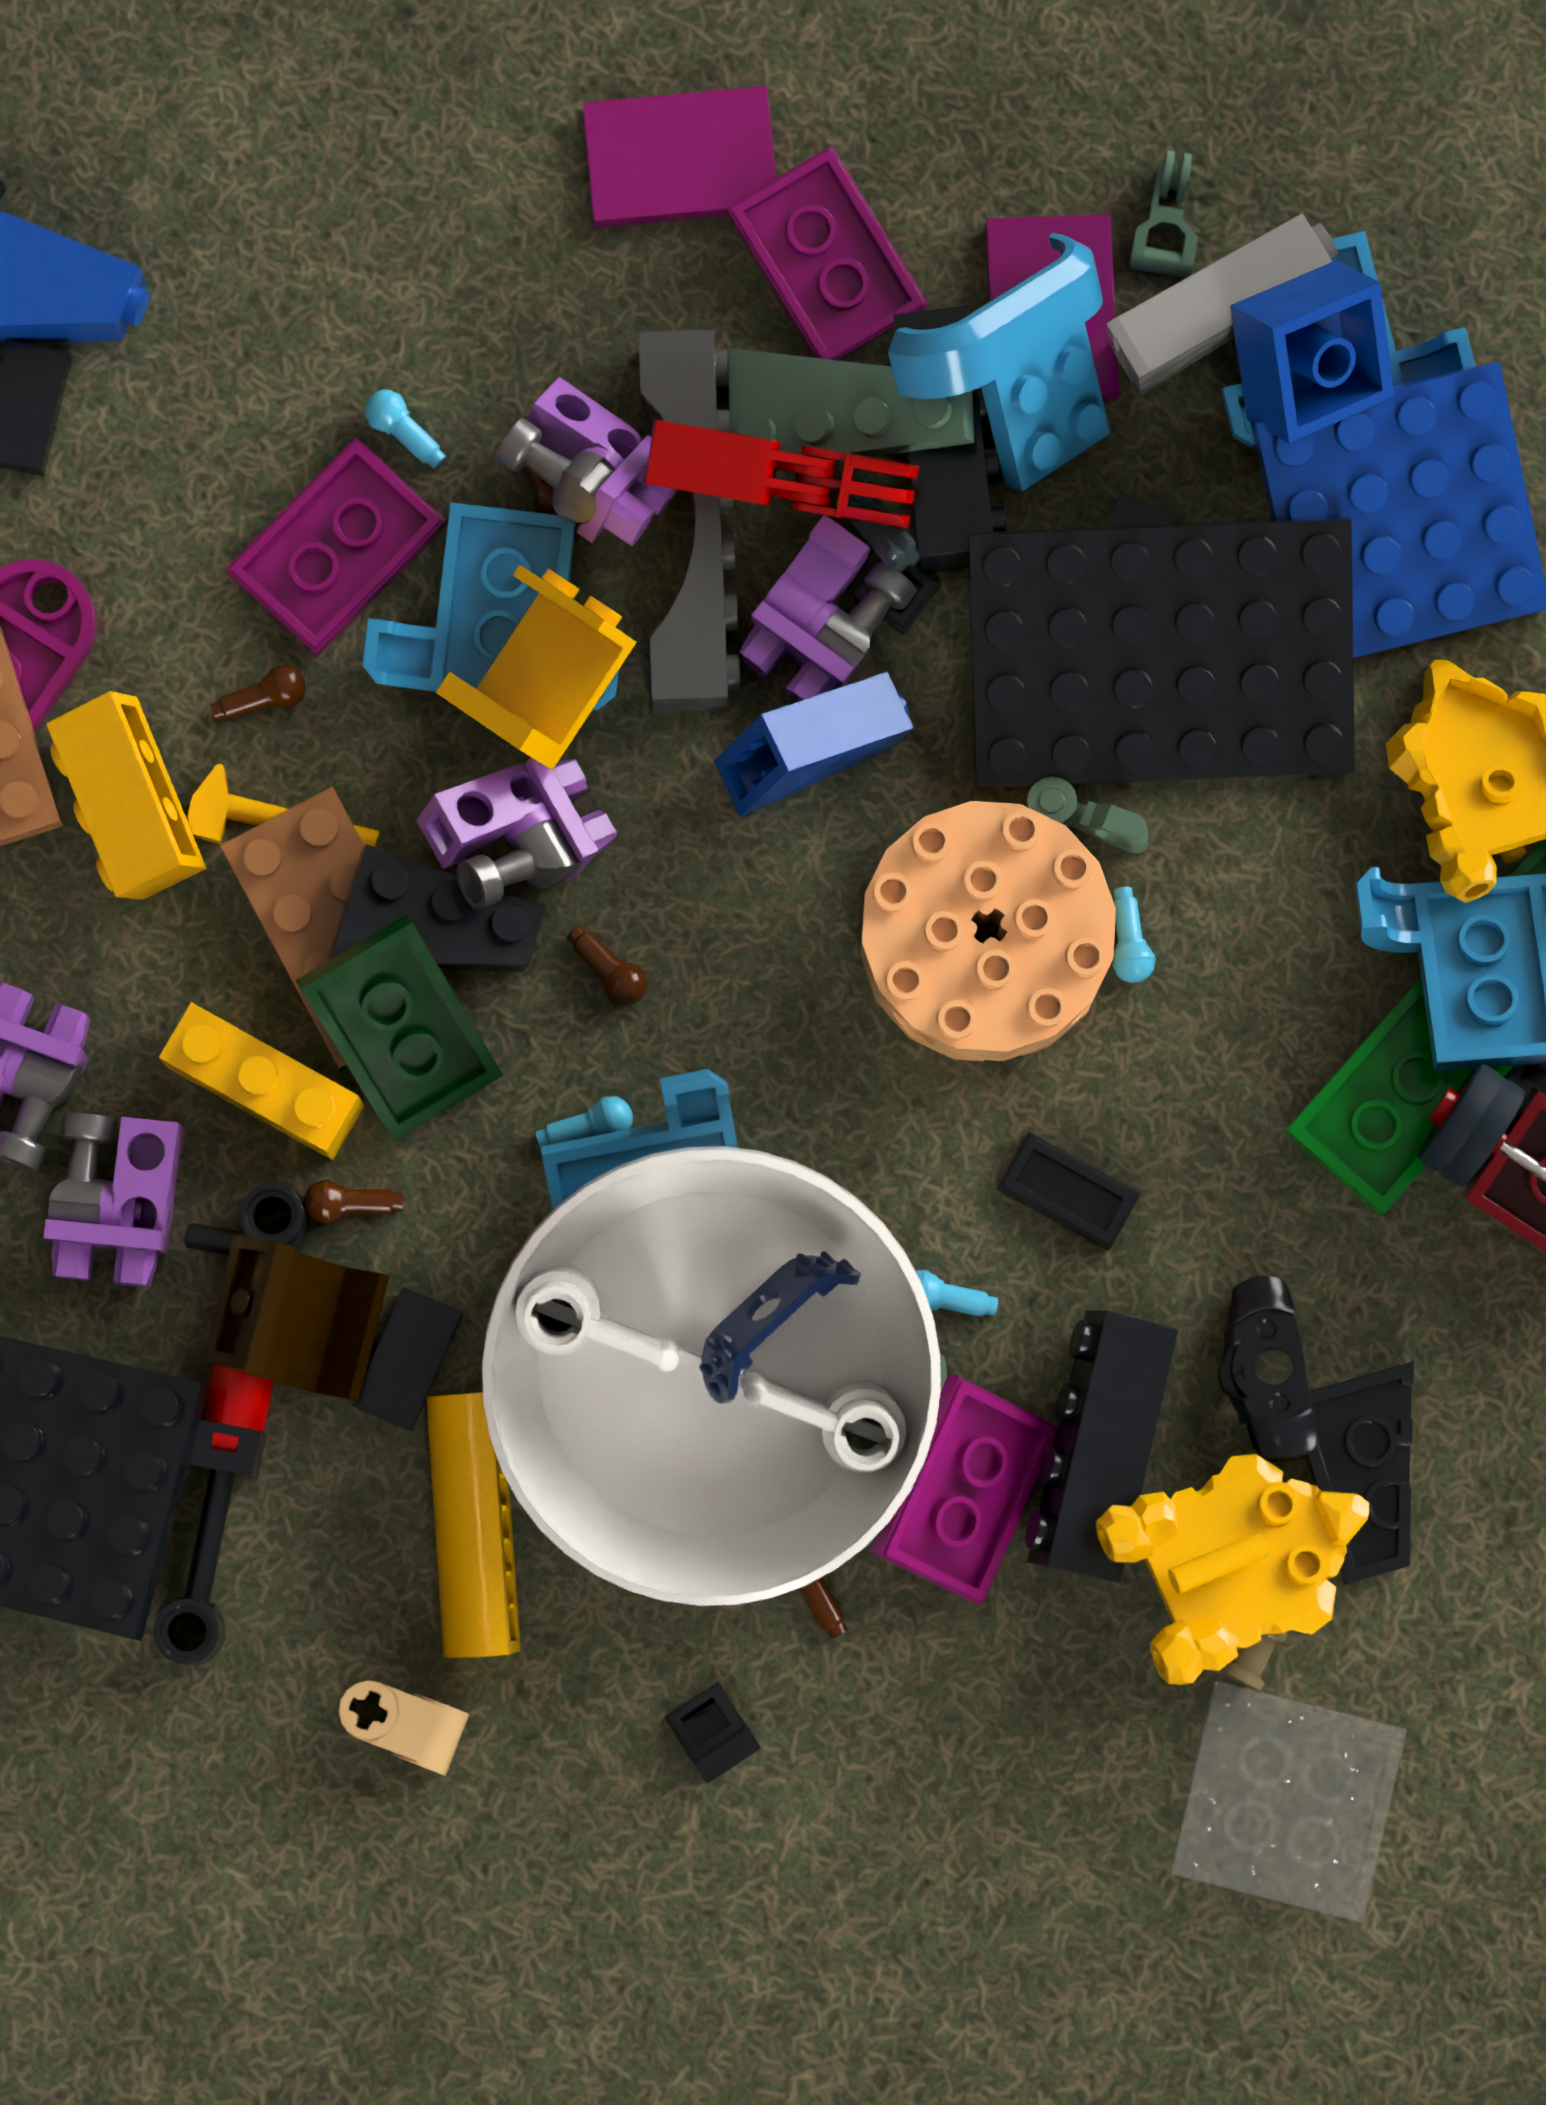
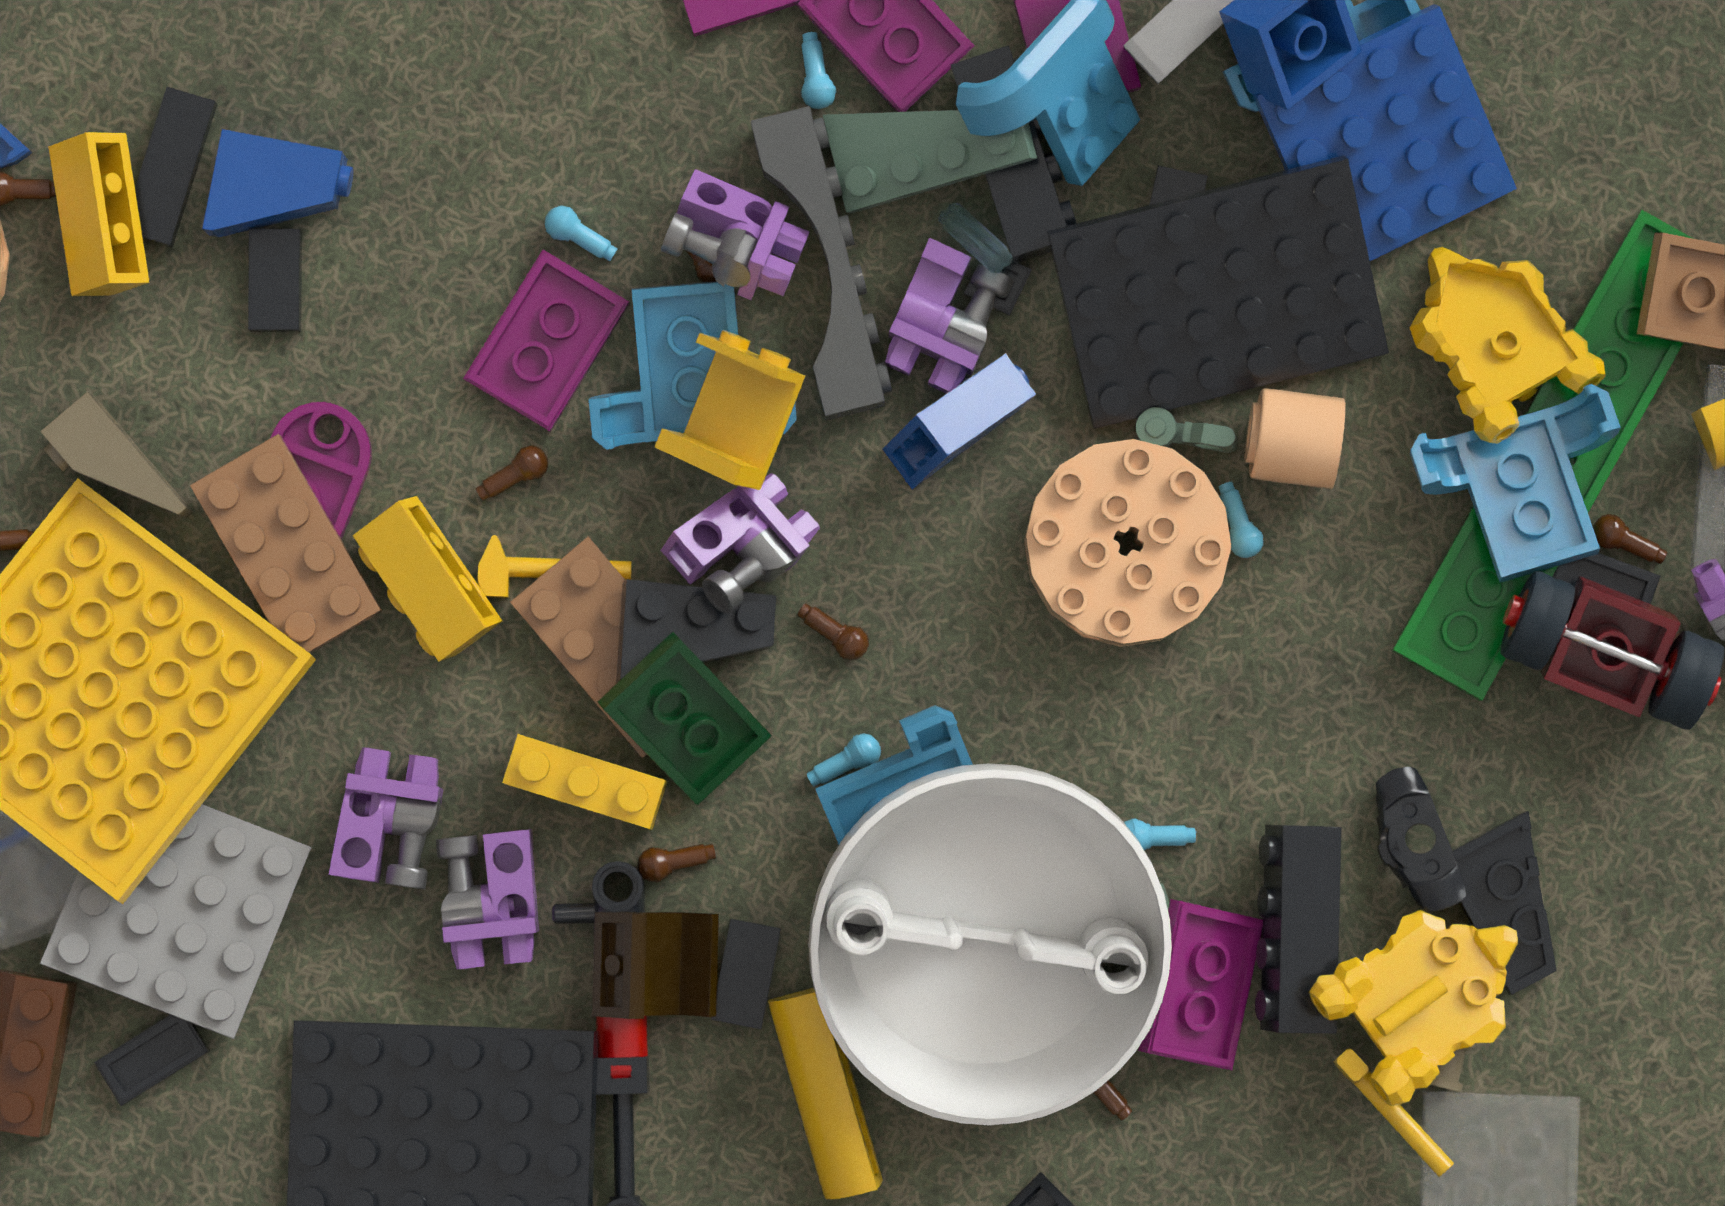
camera: 10 degrees left, 5 degrees up
red arm [643,419,919,529] -> none
dark blue piece [699,1251,861,1404] -> none
black tile [997,1132,1141,1251] -> none
none -> medium azure piece [801,32,836,109]
none -> light nougat piece [1244,388,1345,489]
none -> yellow piece [1333,1048,1454,1177]

